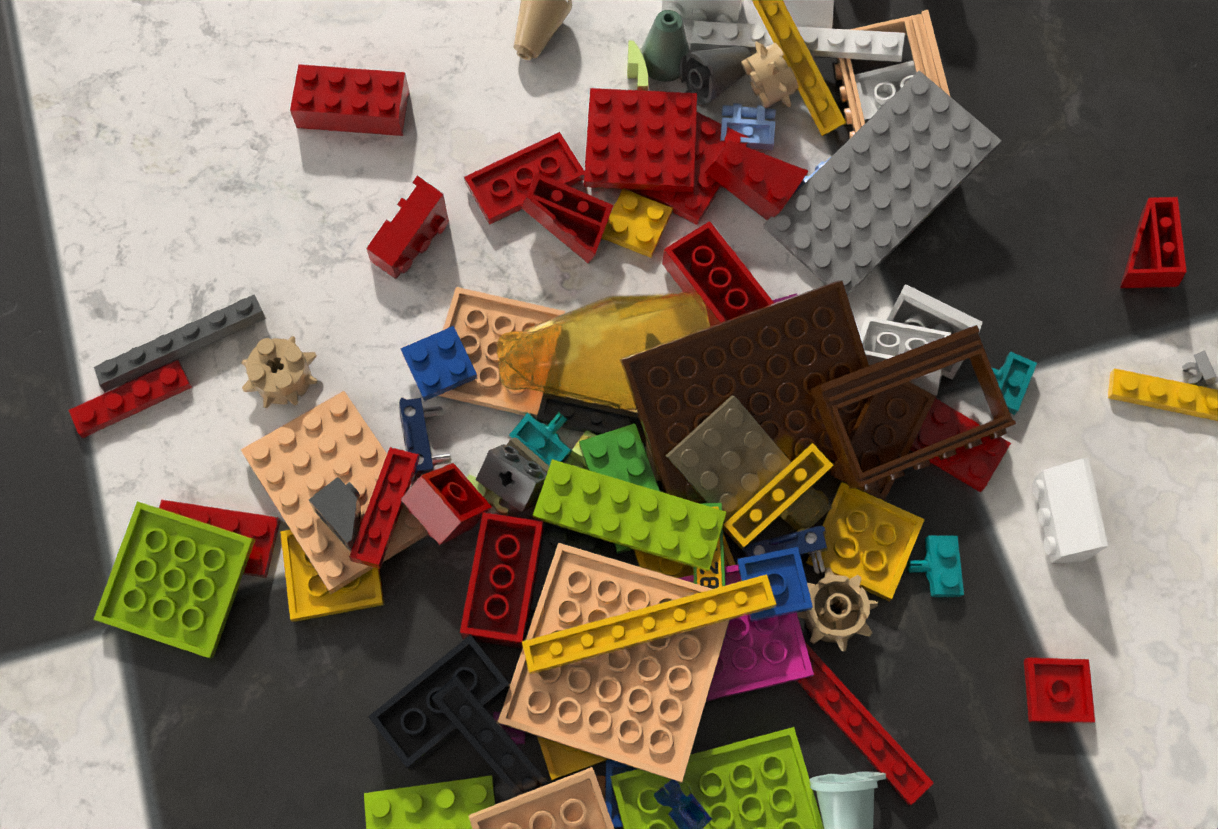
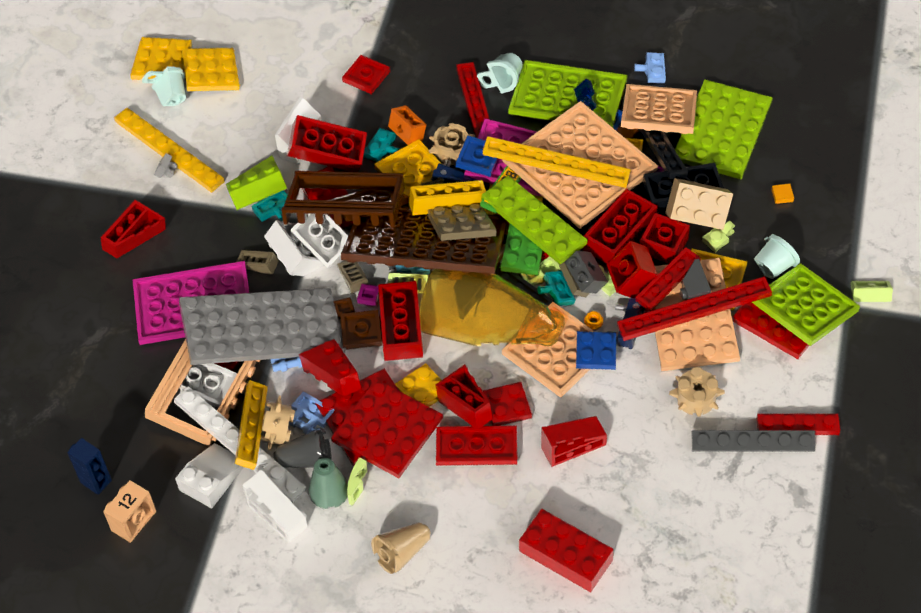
camera: 145 degrees left, 15 degrees down
none -> dark pink plate [133,261,250,345]
none -> lime wedge [225,156,287,210]
none -> dark tan slope [236,250,279,274]
none -> red brick [287,115,367,172]
none -> reddish brown tile [333,297,355,320]
none -> reddish brown plate [340,310,382,350]
none -> orange brick [388,105,426,145]
none -> red plate [483,382,532,426]
none -> light orange plate [584,311,603,330]
none -> red plate [617,276,772,341]
none -> red brick [640,213,690,264]
none -> tan brick [665,178,733,230]
none -> yellowish green plate [702,221,735,252]
none -> light aqua container [754,234,800,279]
none -> light orange tile [771,184,794,204]
none -> yellowish green slope [851,281,893,302]

